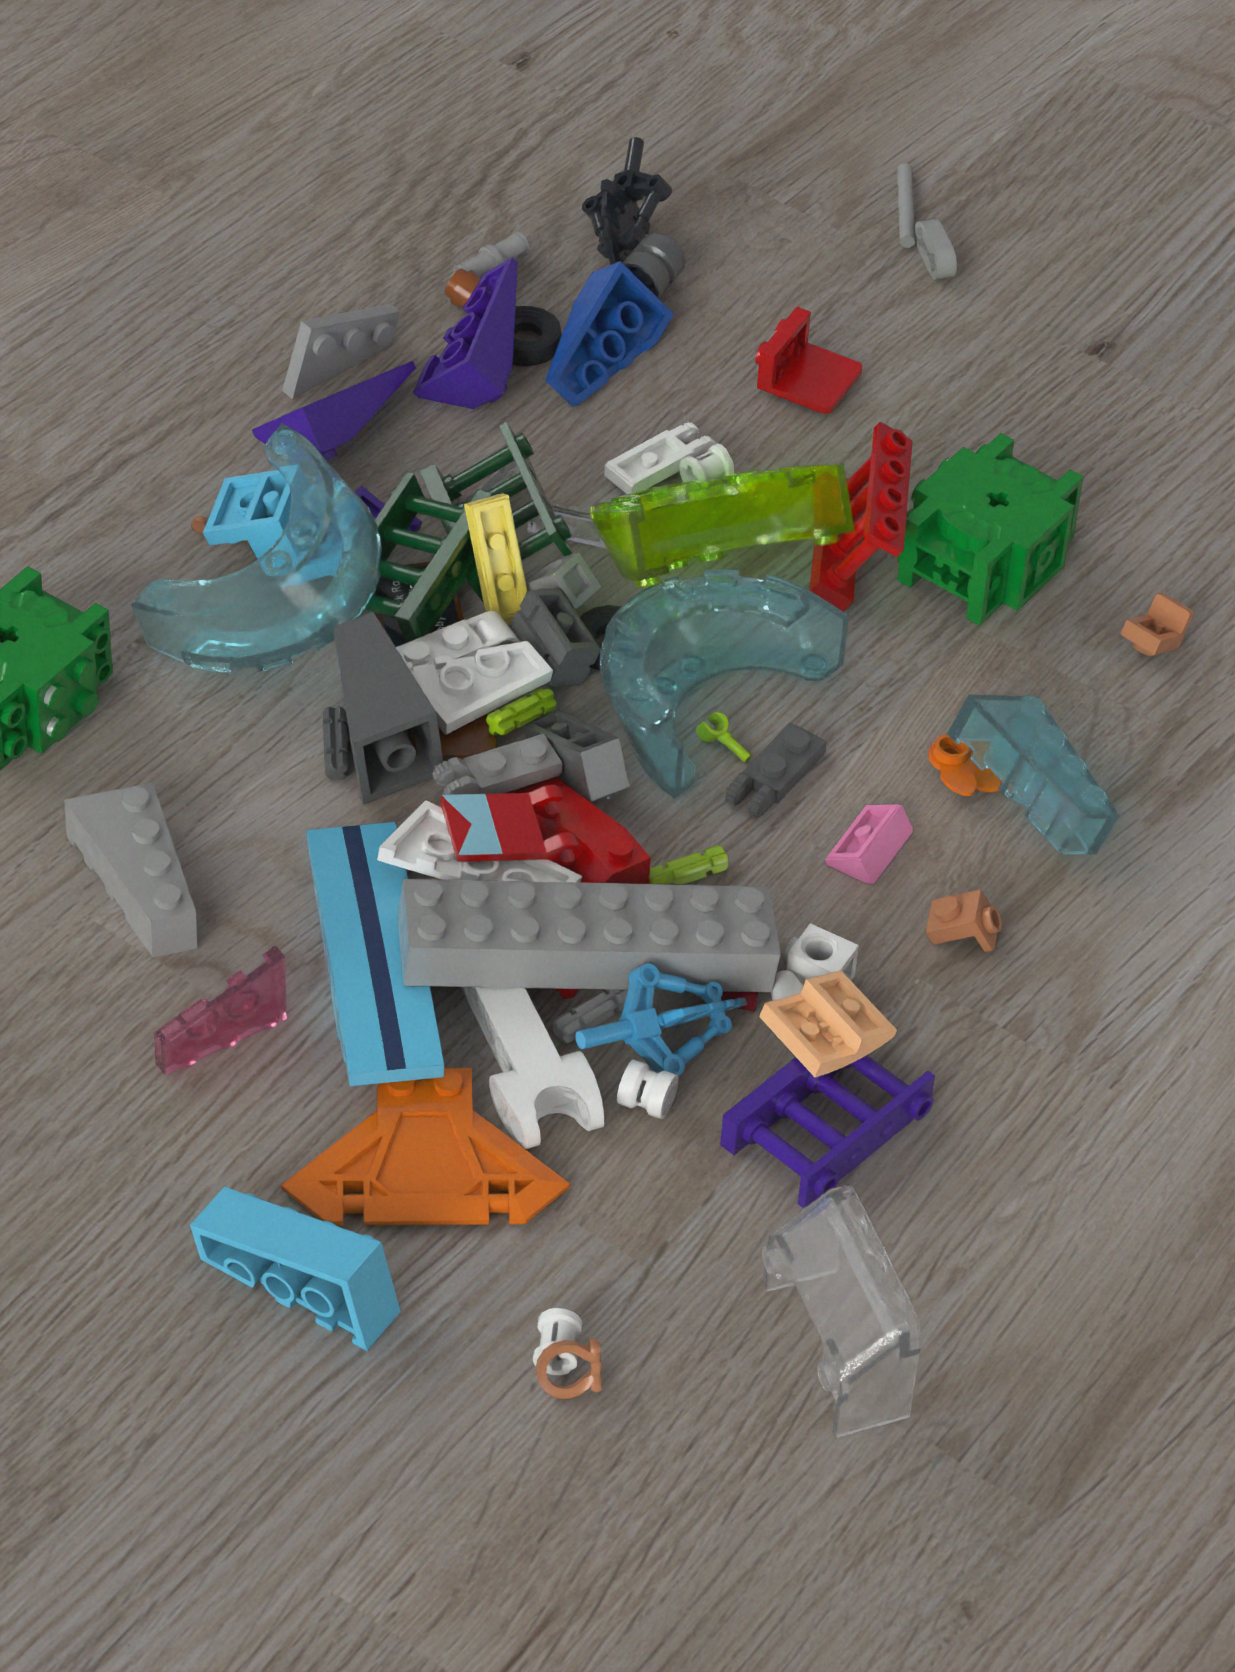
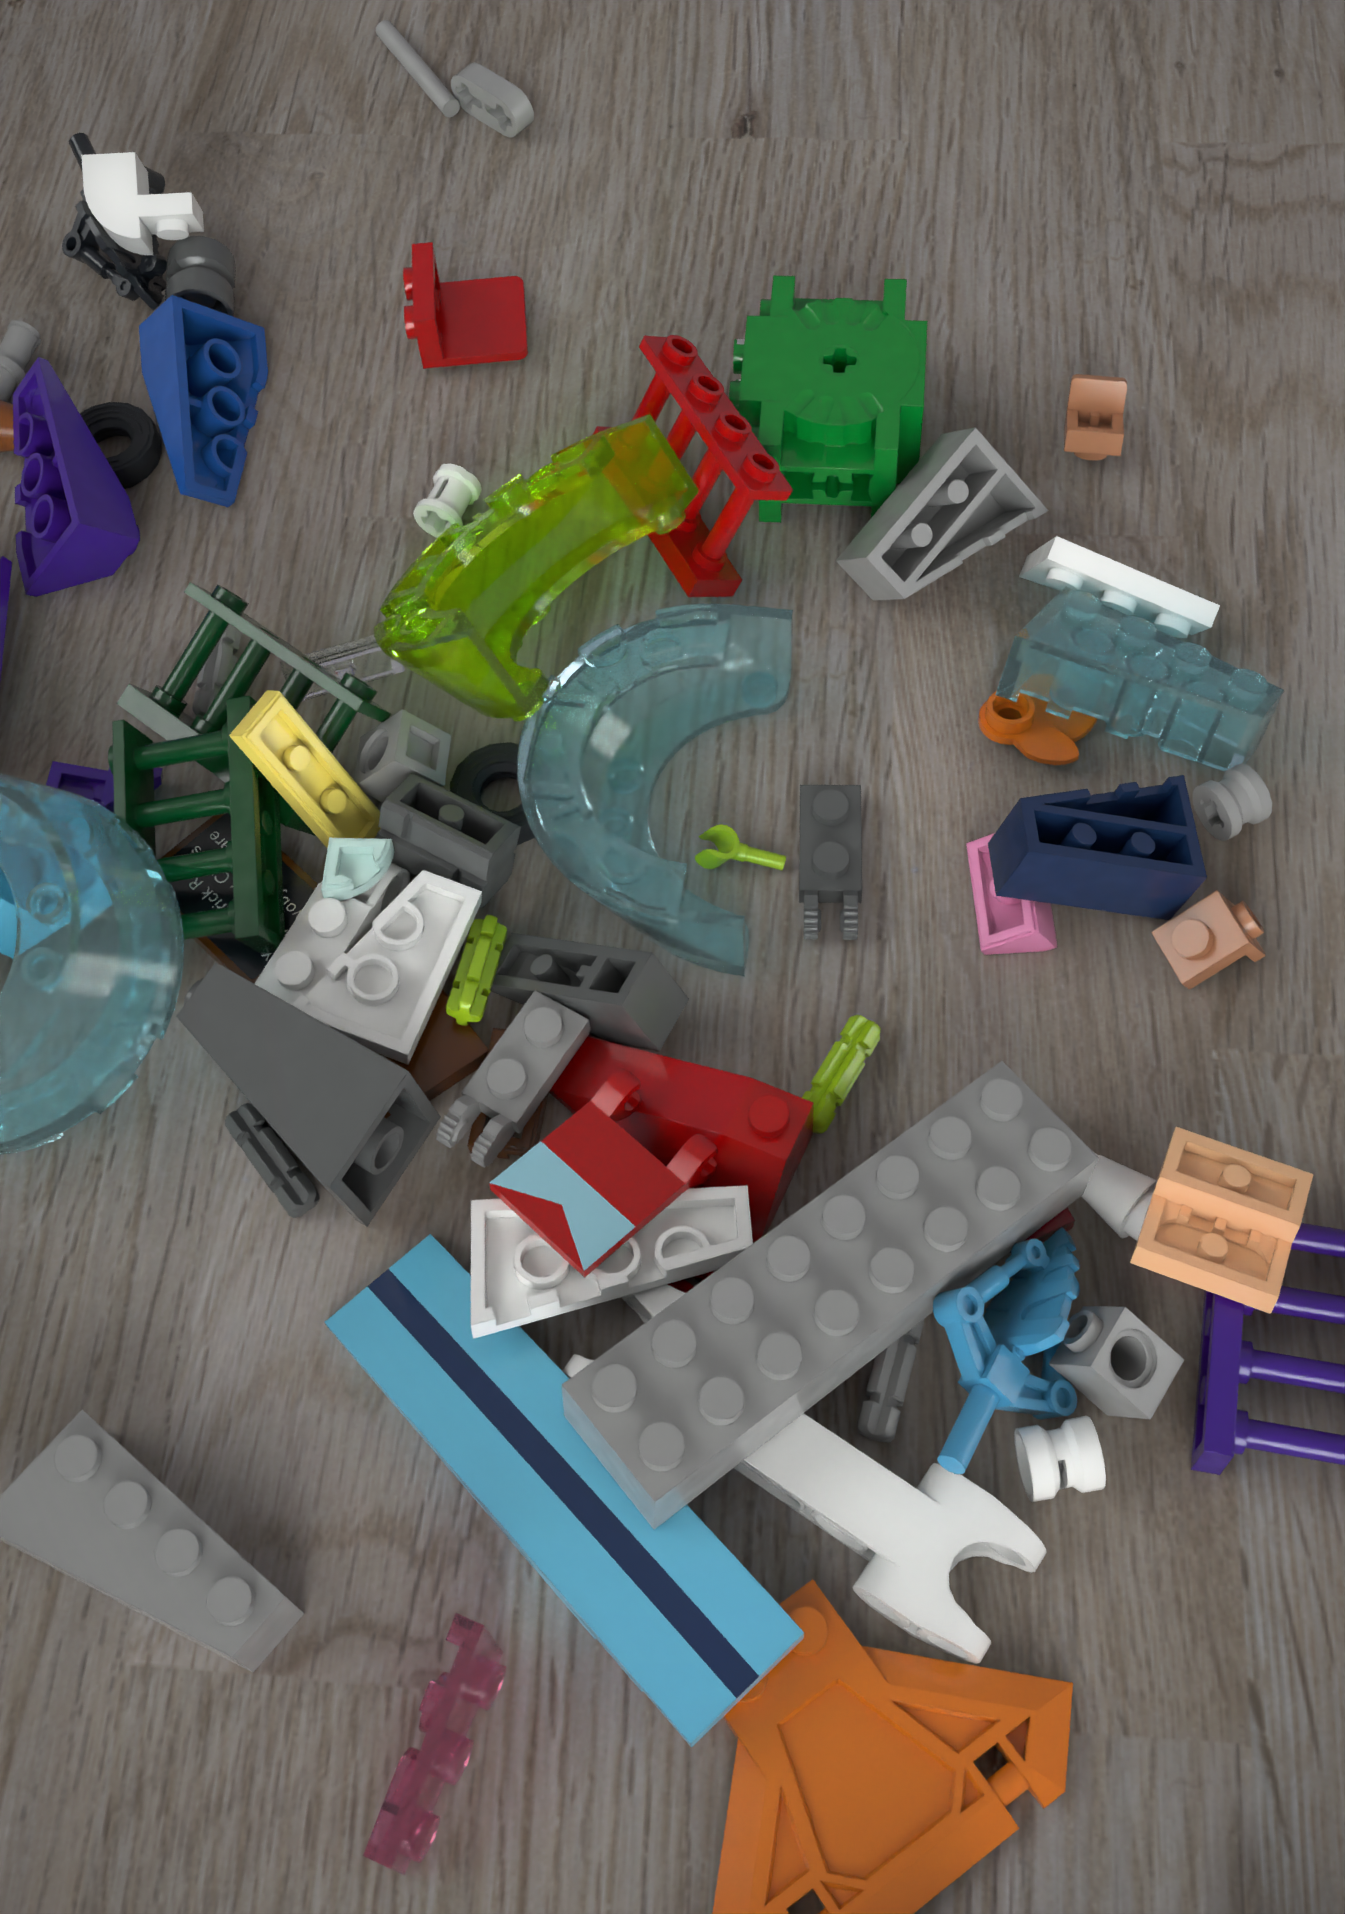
camera: 25 degrees left, 15 degrees up
white hinge [604,422,716,497] -> none
white brick [783,923,859,986] -> none
none -> white brick [81,152,204,255]
none -> light aqua tile [321,837,395,901]
none -> light grey wedge [836,427,1049,601]
none -> dark blue wedge [988,775,1207,920]
none -> white wing [1019,536,1220,638]
none -> light grey brick [1049,1306,1184,1420]
none -> light grey wheel [1193,763,1272,841]

